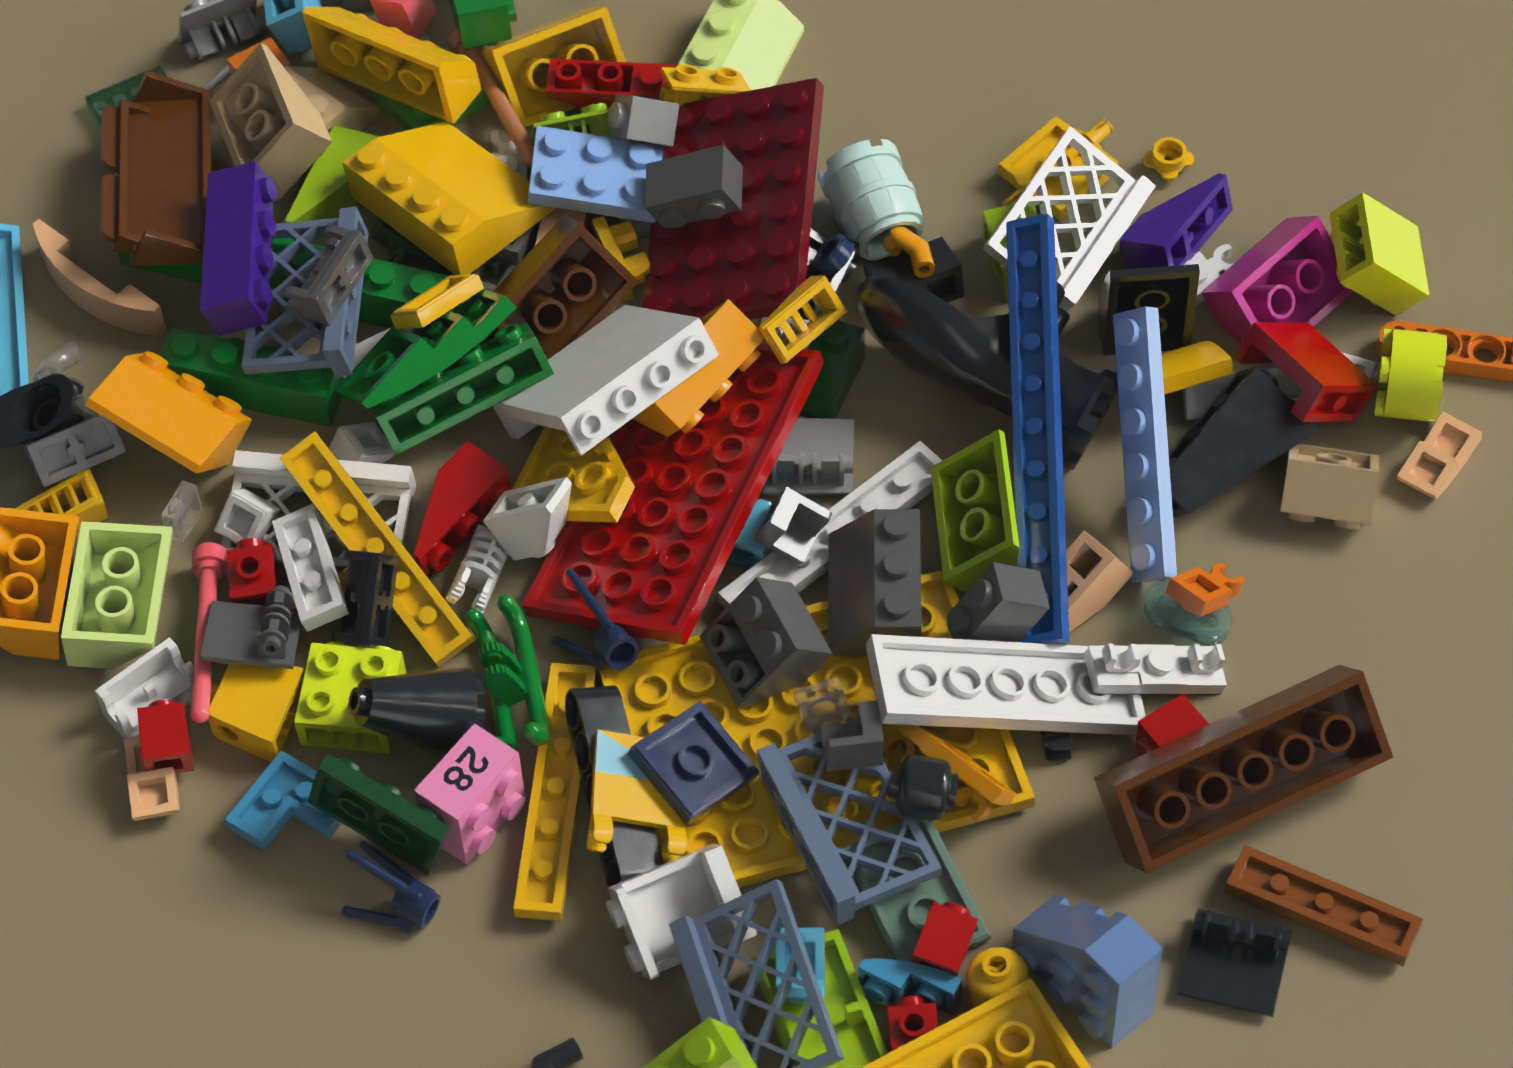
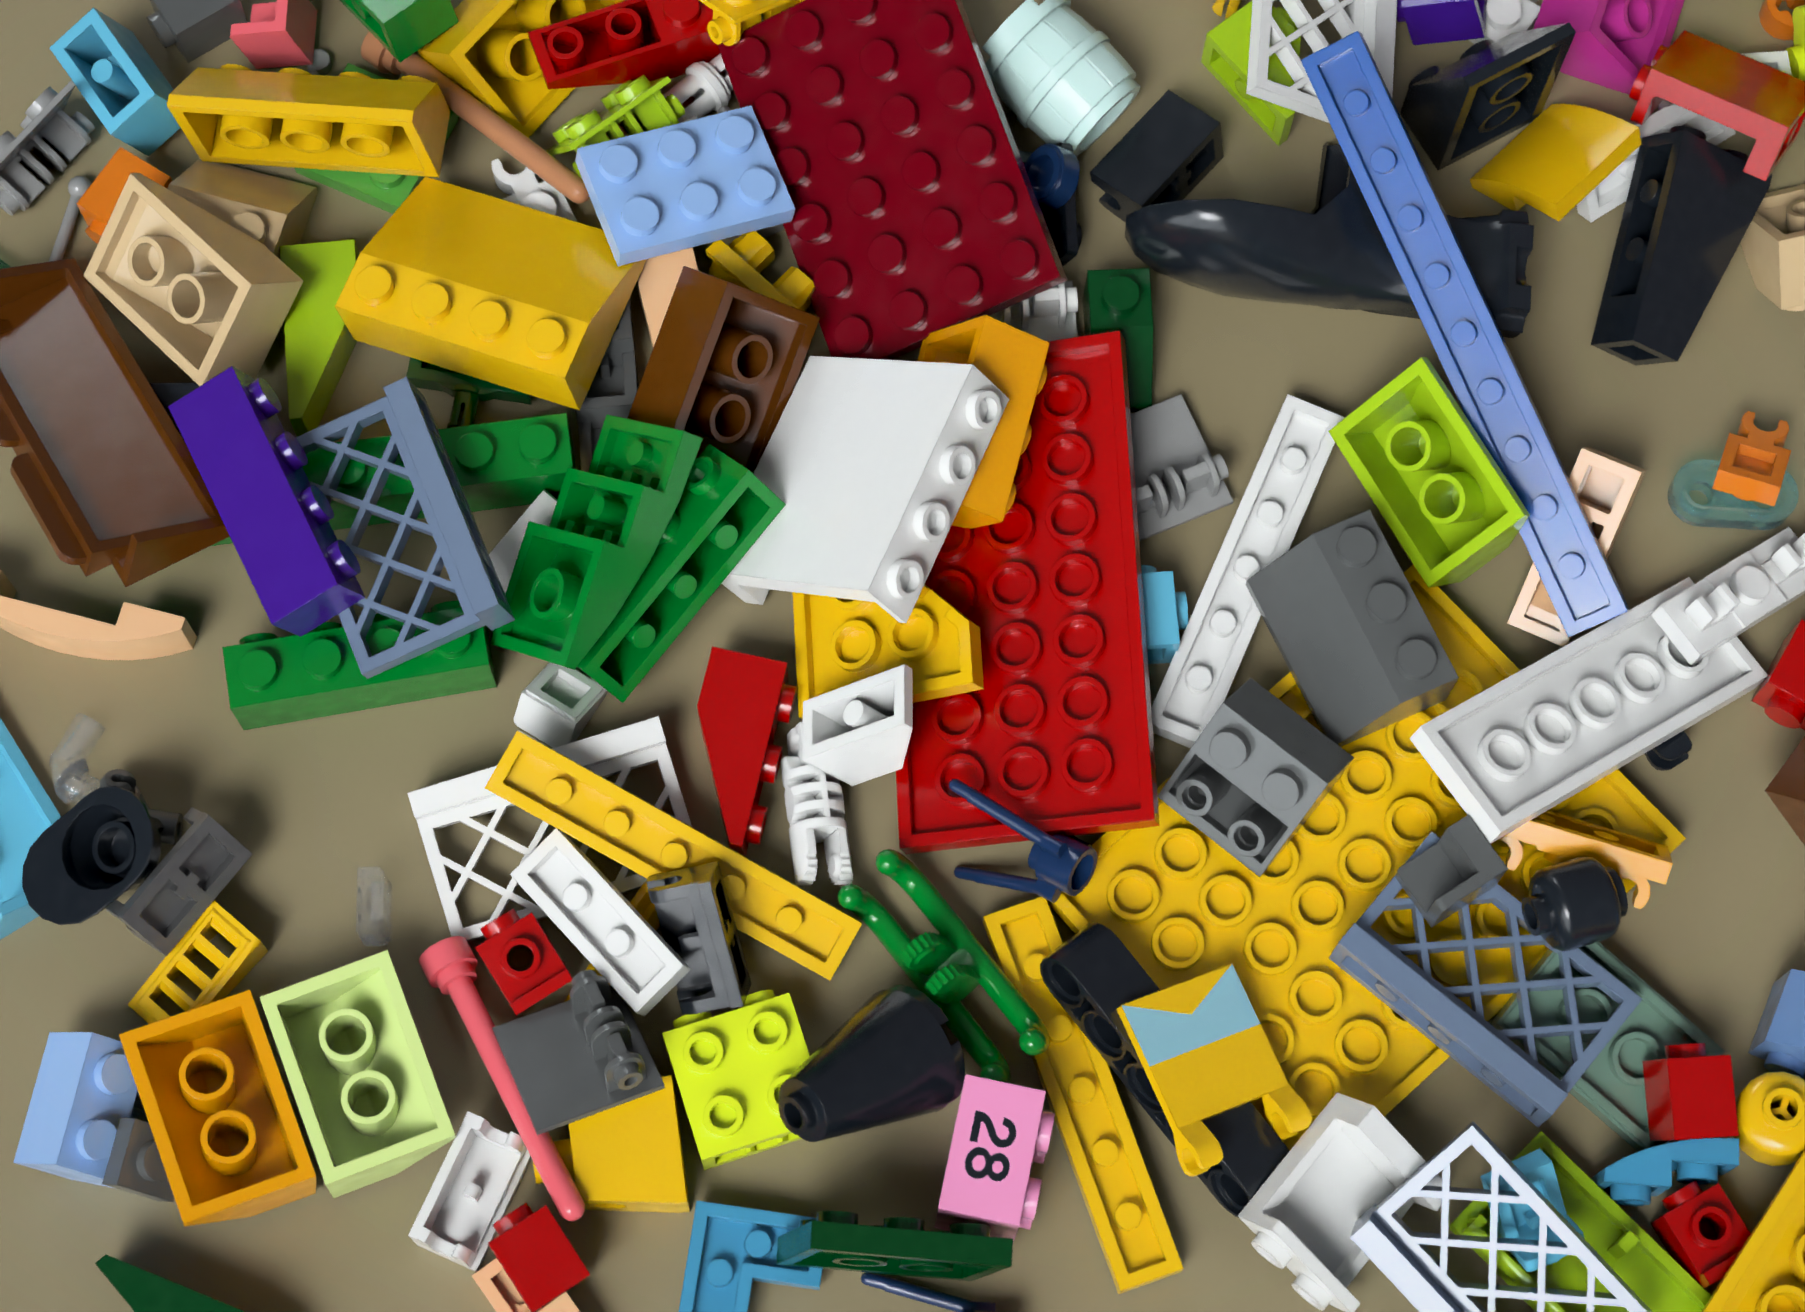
camera: 30 degrees left, 15 degrees up
light orange slope [85,351,252,474] -> none
white slope [213,489,280,544] -> none
flat silver hinge [283,225,374,326] -> none
yellow tile [390,274,484,329] -> none
light grey brick [608,94,679,146] -> none
dark blue tile [627,701,760,825] -> none
dark grey brick [644,145,743,229] -> none
dark grey panel [754,486,832,564] -> none
yellow slope [758,275,847,364] -> none
clear tile [794,677,853,736] -> none
light orange arm [883,227,935,278] -> none
dark grey brick [946,562,1050,642] -> none
light blue plate [1113,307,1177,583] -> none

